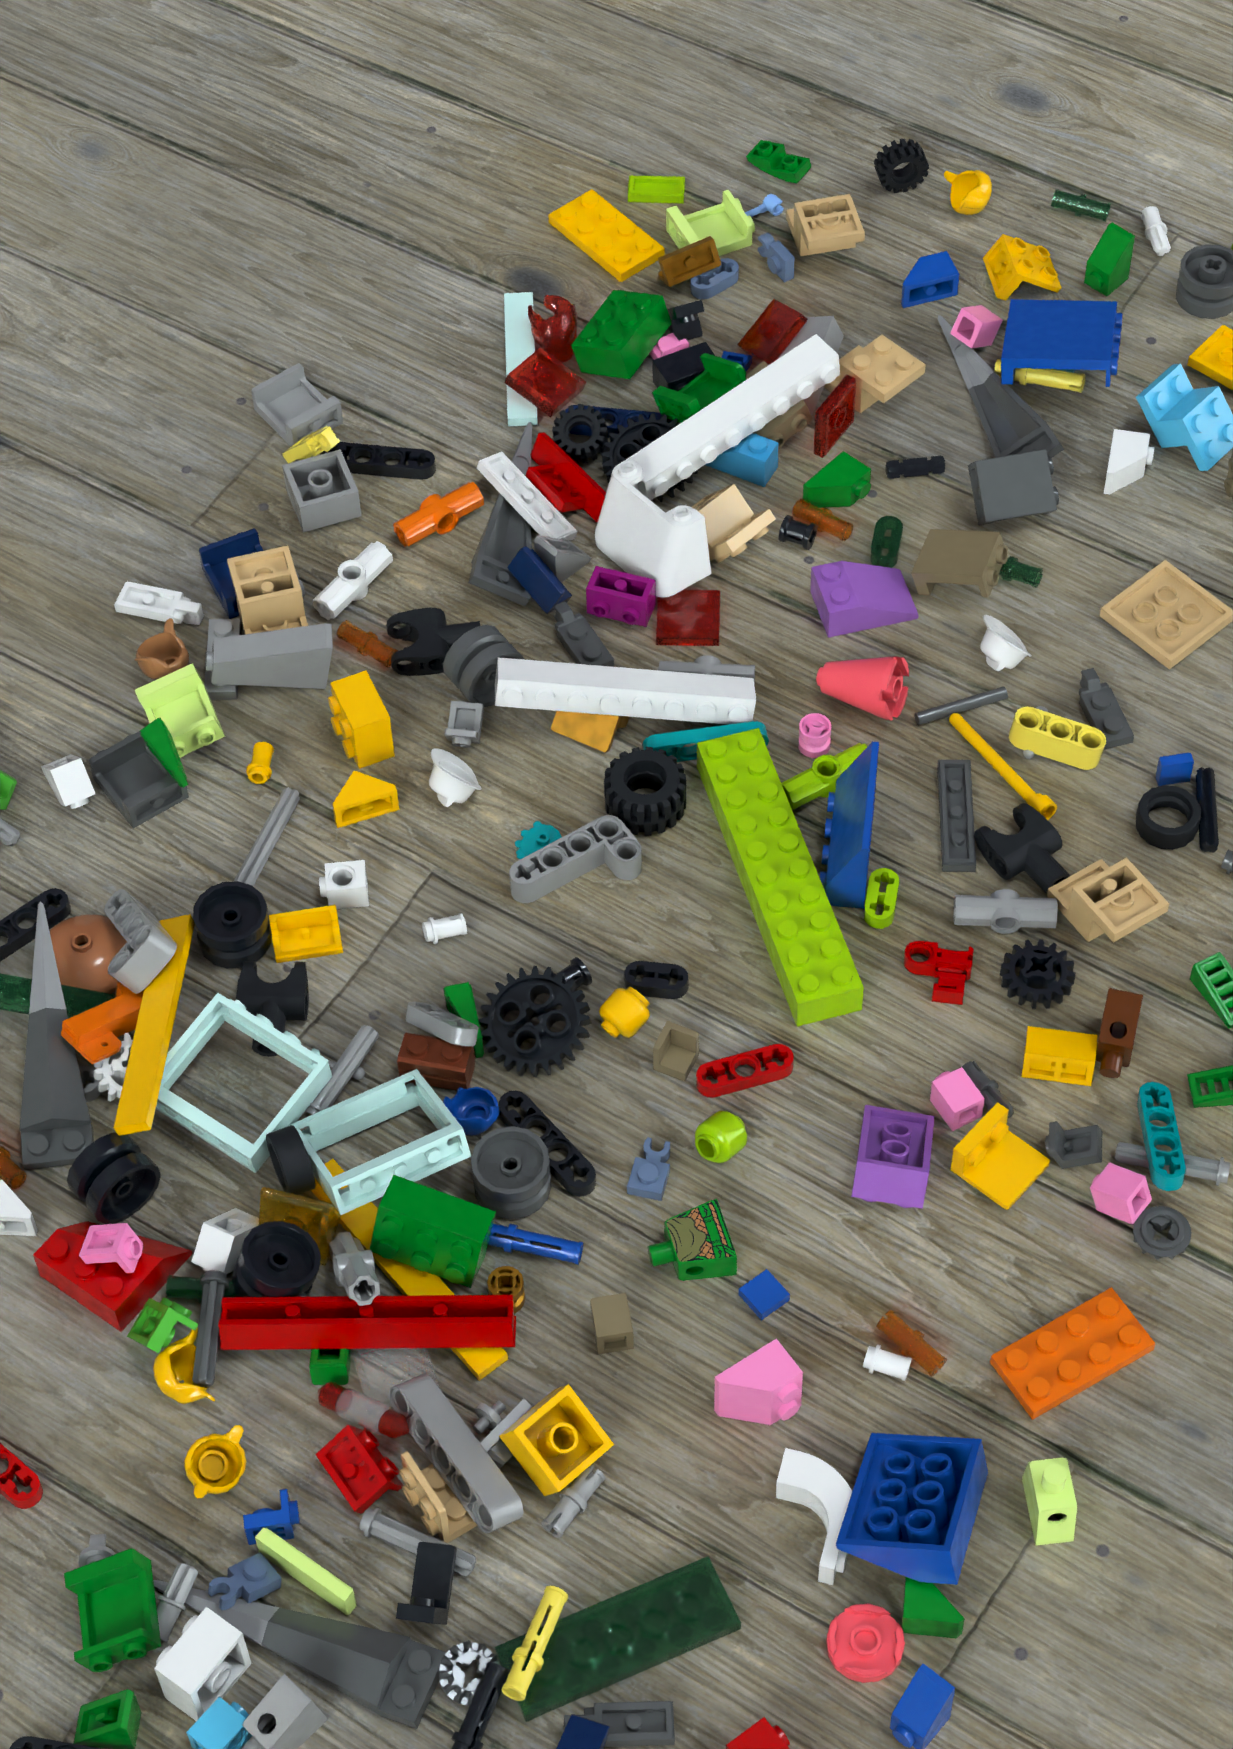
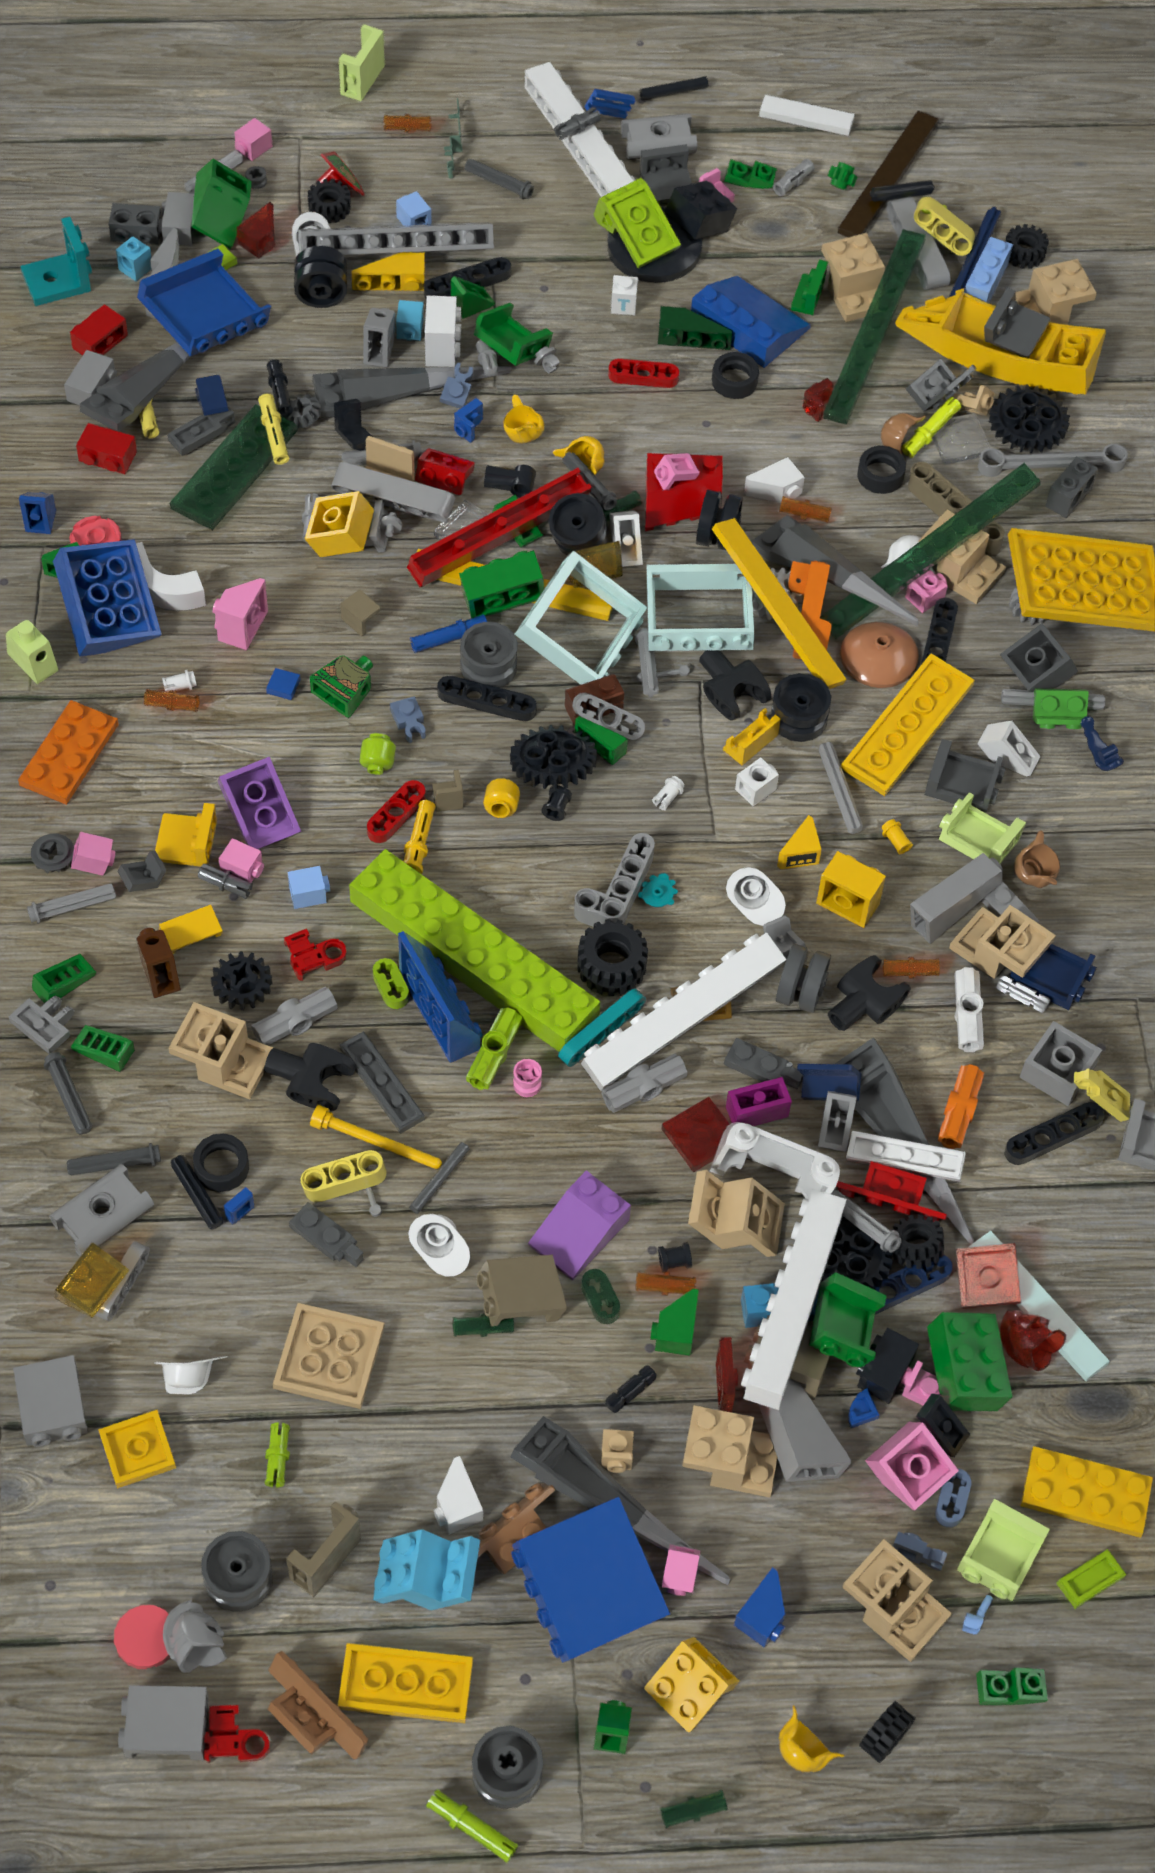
camera: 140 degrees right, 5 degrees up
light grey beam [104,889,177,994] -> none
white hinge [114,581,204,625] -> none
bright green bracket [127,1297,199,1353] -> none
green slope [140,718,188,788] -> none
yellowish green tile [255,1527,356,1616] -> none
black tyre [266,1125,316,1198] -> none
piece [318,1382,409,1439] -> none
light grey piece [329,1232,380,1306] -> none
blue hair [443,1087,499,1136] -> none
pearl gold wheel [487,1266,525,1314] -> none
black beam [624,961,689,999] -> none
pearl gold panel [658,236,722,287] -> none
clear red plate [737,299,808,365] -> none
coral cone [816,656,909,721] -> none
dark grey panel [968,449,1059,525] -> none
teal beam [1137,1082,1186,1191] -> none
white axle [1141,206,1171,256] -> none
none -> light blue brick [287,866,330,909]
none -> yellow pin [403,800,436,874]
none -> medium nougat bracket [477,1483,555,1574]
none -> black piece [484,465,536,498]
none -> tan bracket [601,1429,634,1473]
none -> light grey axle [831,1189,901,1252]
none -> yellow plate [841,654,975,796]
none -> bright pink slope [865,1422,959,1510]

